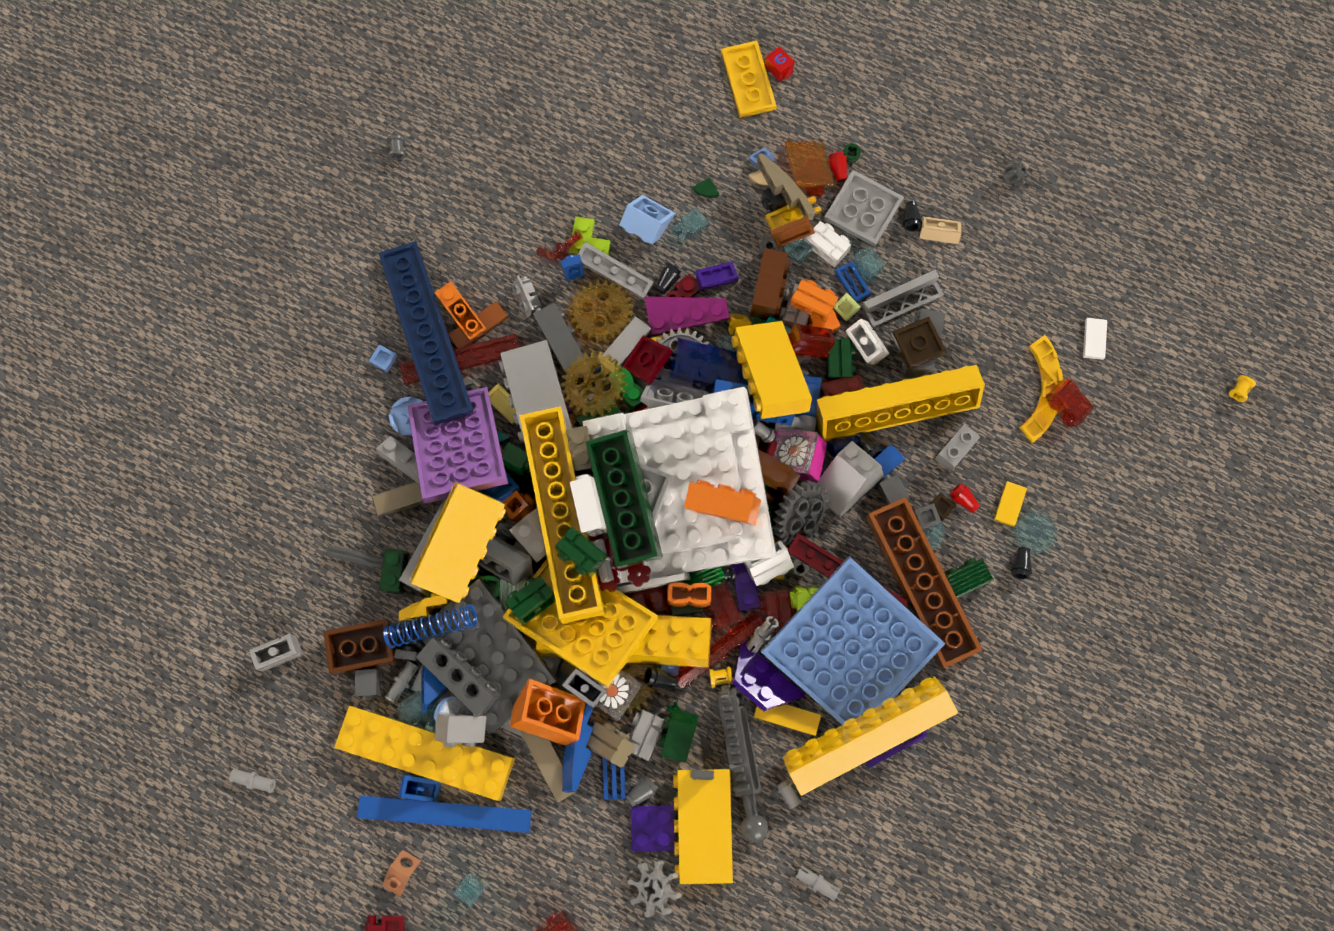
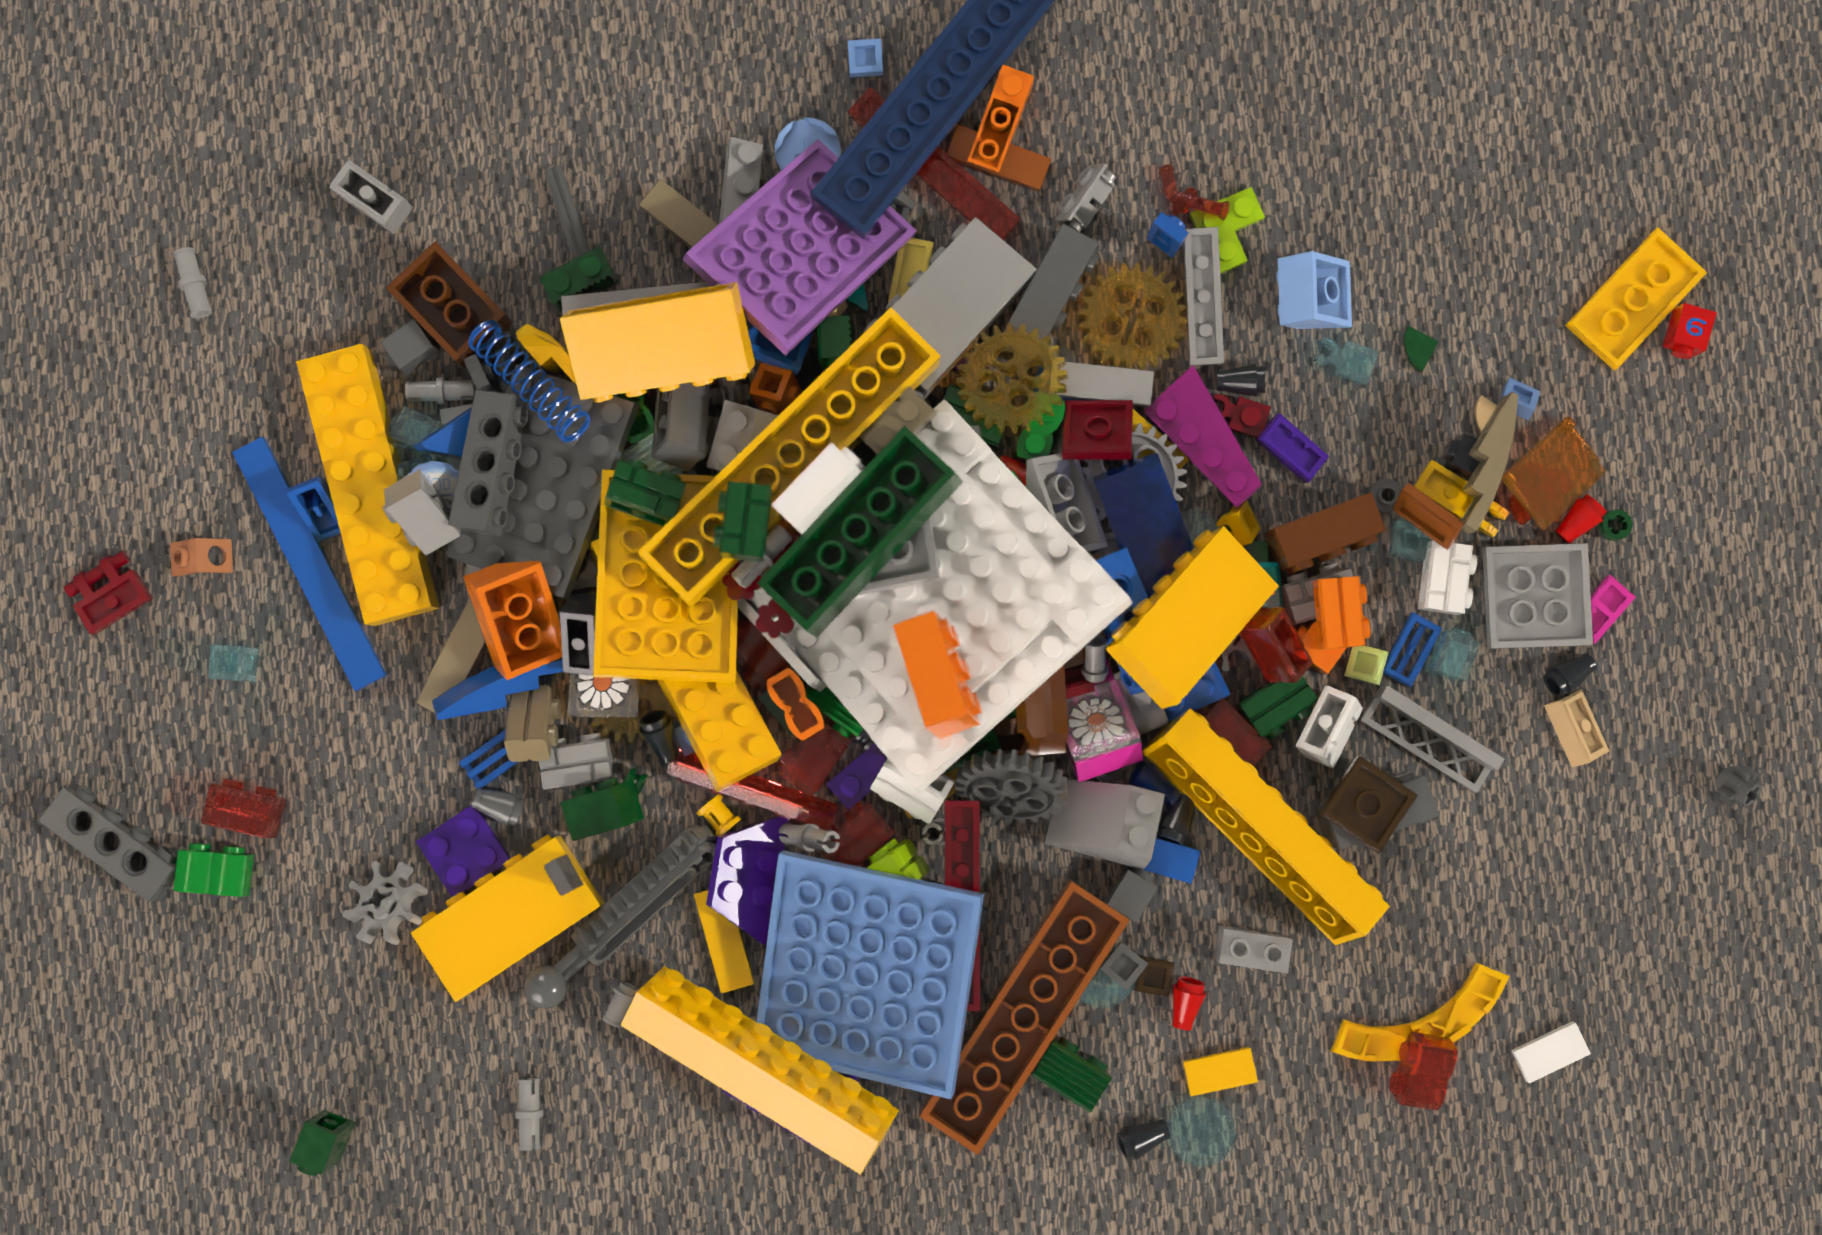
camera: 55 degrees right, 10 degrees up
none -> dark pink tile [1591,575,1636,644]

